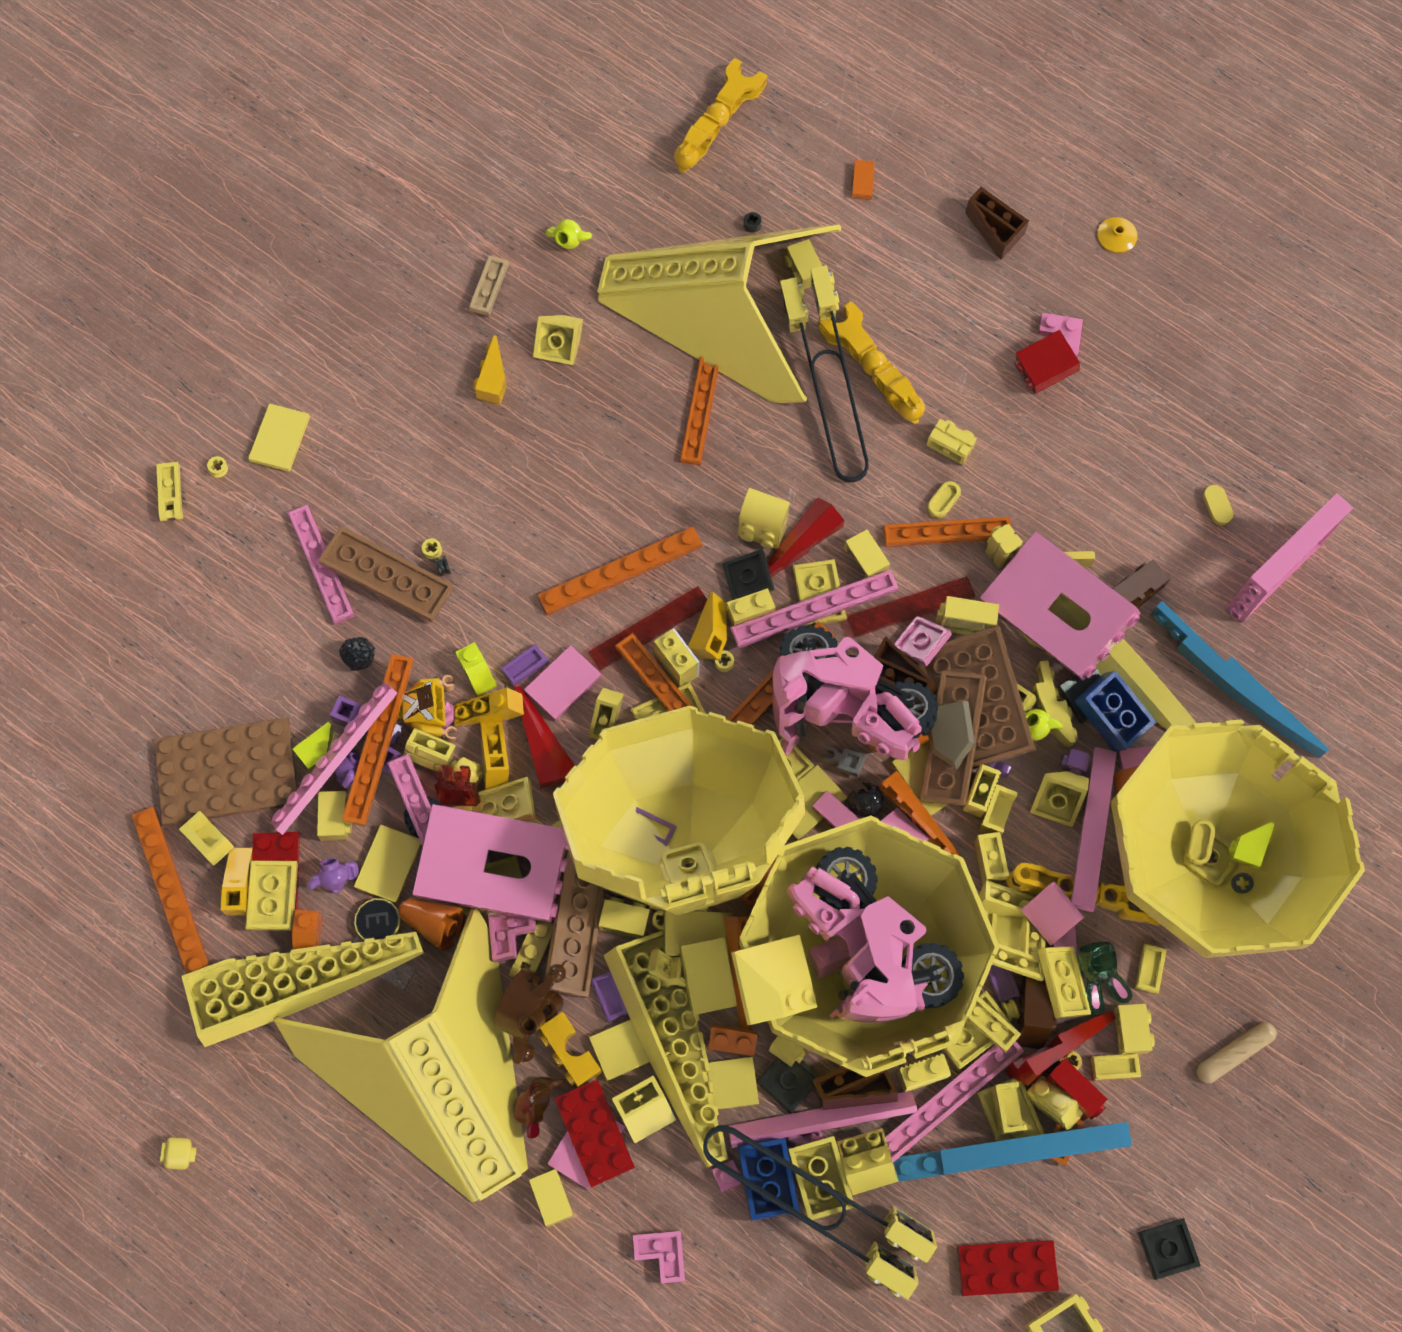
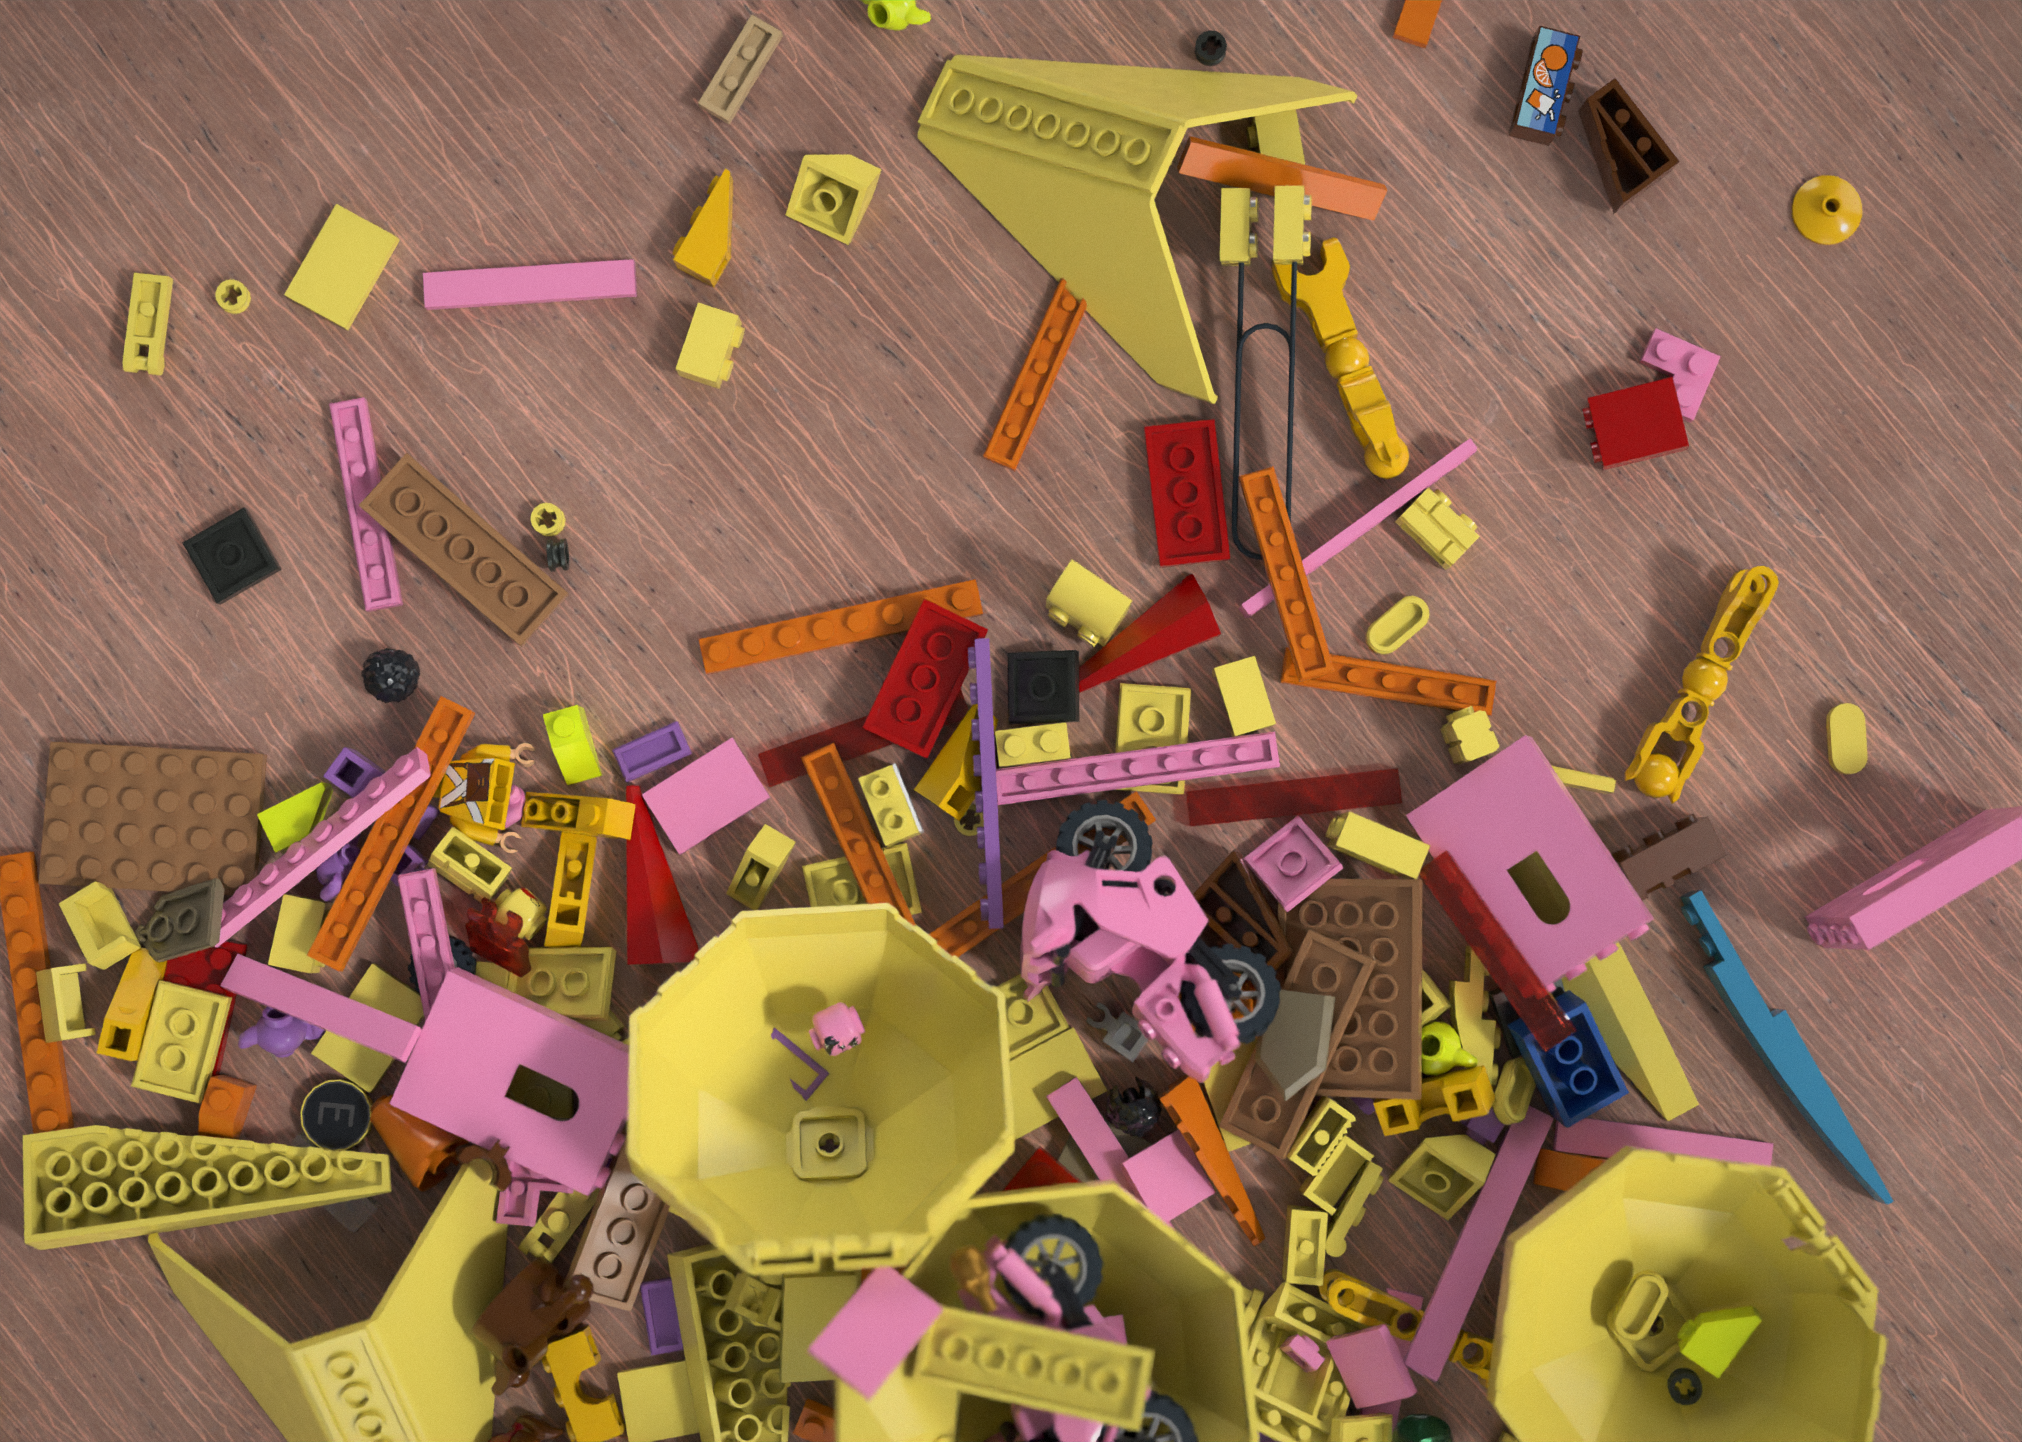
camera: 15 degrees right, 15 degrees up
none -> light yellow panel [36,963,96,1043]
none -> dark tan tile [134,878,224,963]
none -> pearl dark grey tile [183,508,282,605]
none -> bright pink tile [220,954,422,1063]
none -> bright pink tile [423,259,637,310]
none -> reddish brown piece [455,1139,512,1192]
none -> light yellow brick [676,303,745,389]
none -> bright pink head [808,1002,865,1056]
none -> bright pink tile [808,1267,943,1401]
none -> red plate [862,599,988,759]
none -> light yellow plate [912,1304,1154,1431]
none -> pearl gold piece [950,1244,998,1314]
none -> medium lavender plate [968,638,1004,929]
none -> red plate [1144,419,1231,568]
none -> orange tile [1177,136,1388,221]
none -> bright pink tile [1238,438,1477,619]
none -> orange tile [1238,466,1335,682]
none -> bright pink plate [1279,1334,1325,1372]
none -> light yellow plate [1325,1160,1384,1257]
none -> yellow arch [1373,1065,1495,1136]
none -> clear red tile [1419,850,1578,1052]
none -> light yellow tile [1493,1057,1536,1125]
none -> brick [1508,26,1583,146]
none -> yellow piece [1624,566,1779,804]

